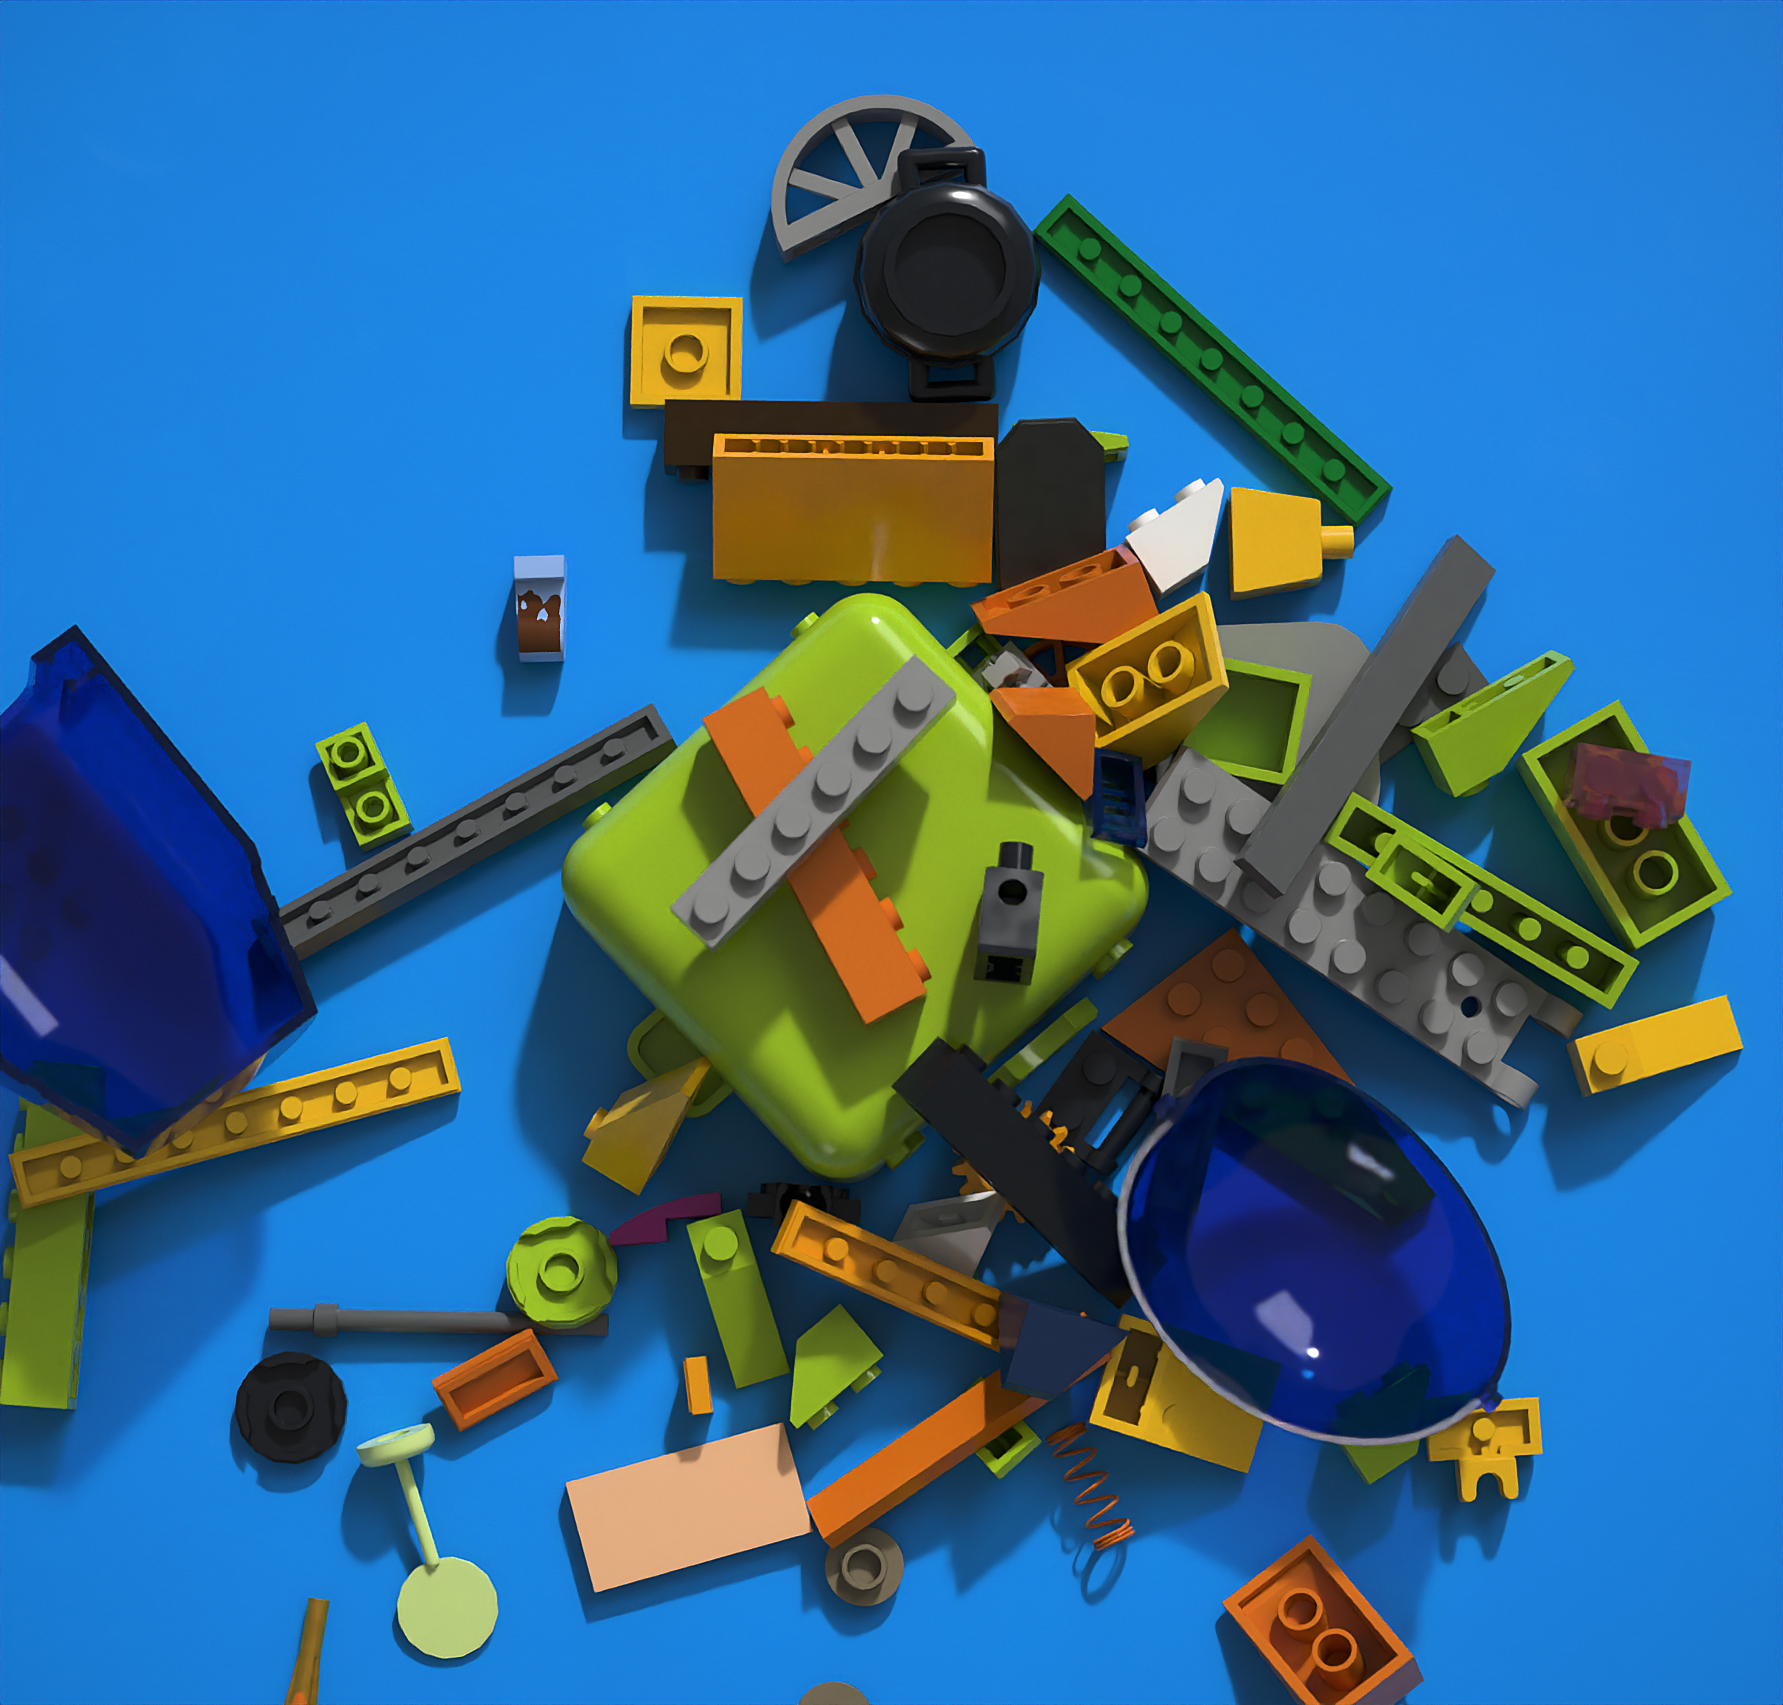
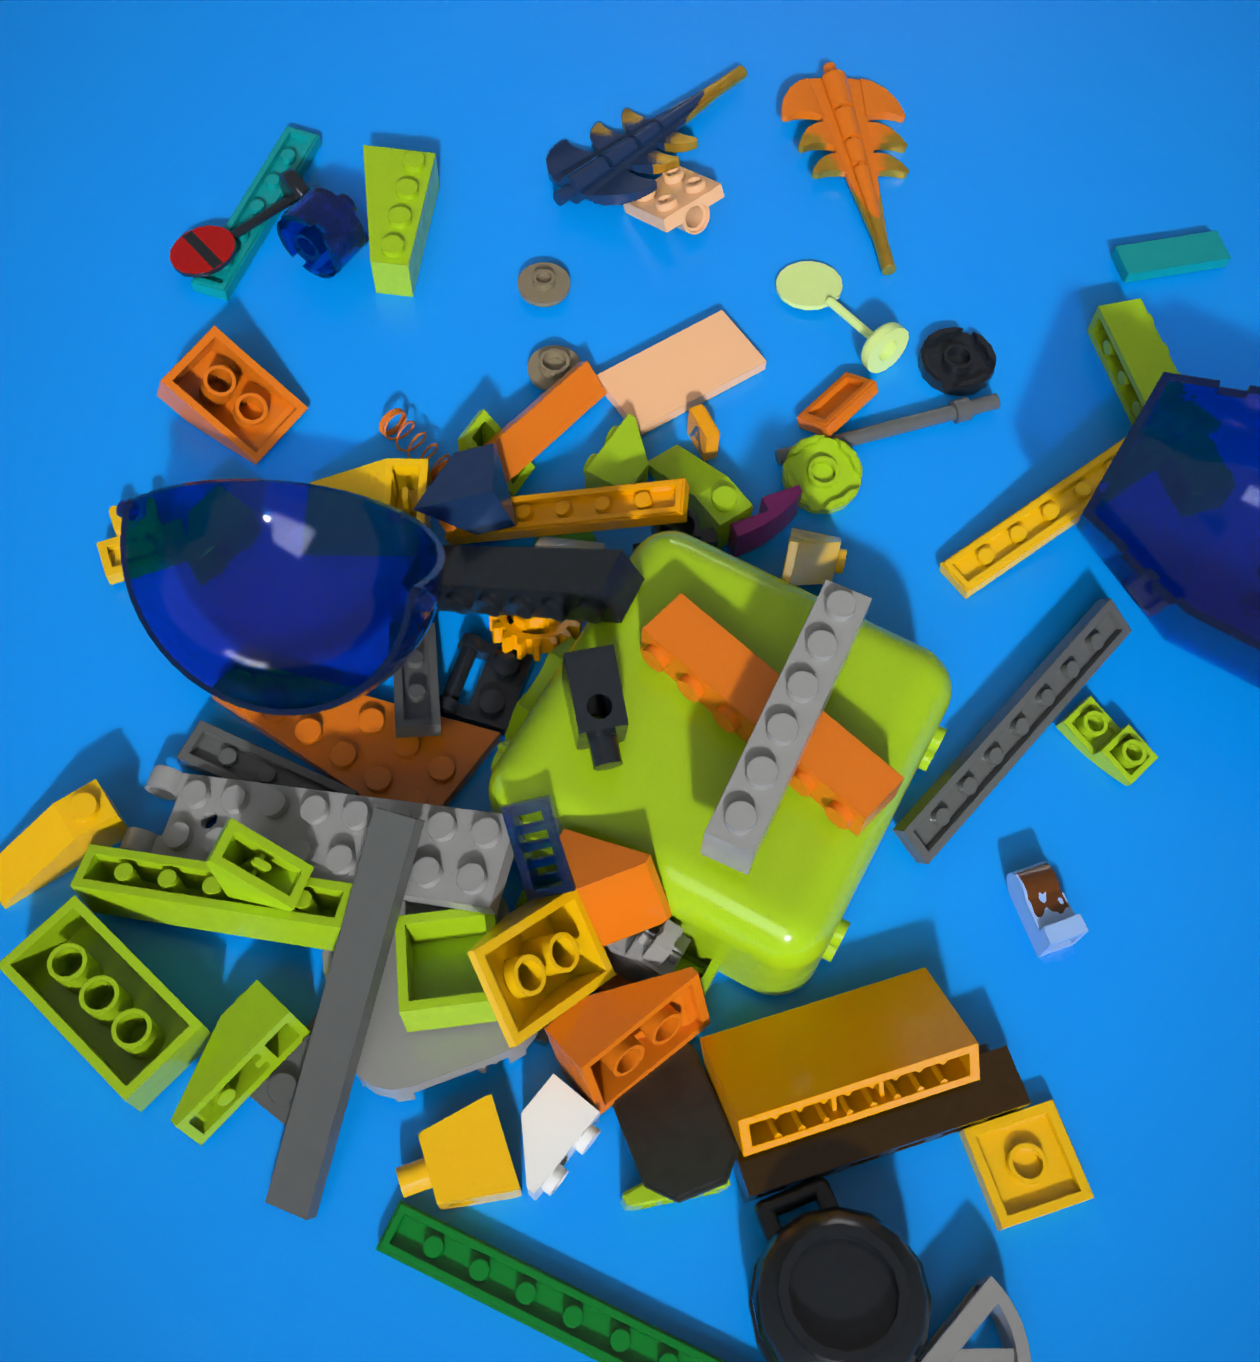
camera: 160 degrees right, 20 degrees down
clear pink brick [1562,742,1692,830] -> none
none -> dark grey plate [177,720,358,795]

